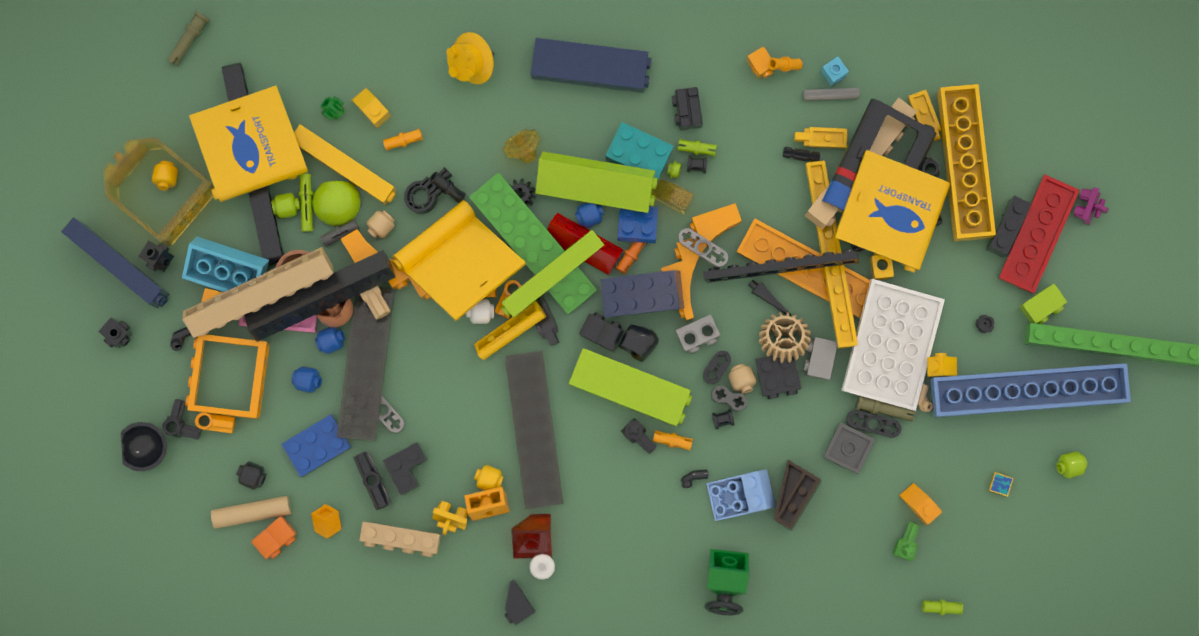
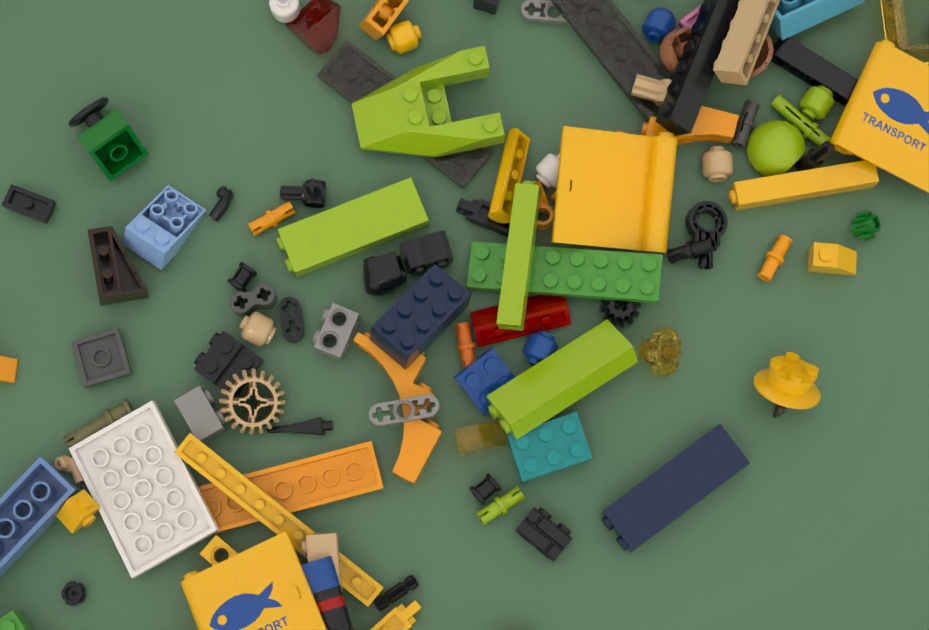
camera: 135 degrees right, 5 degrees down
lime plate [667,160,682,179] -> none
black plate [703,249,859,283] -> none
black beam [846,410,902,438] -> none
none -> black plate [2,184,56,224]
none -> lime wedge [352,46,505,157]
none -> black axle [796,141,835,171]

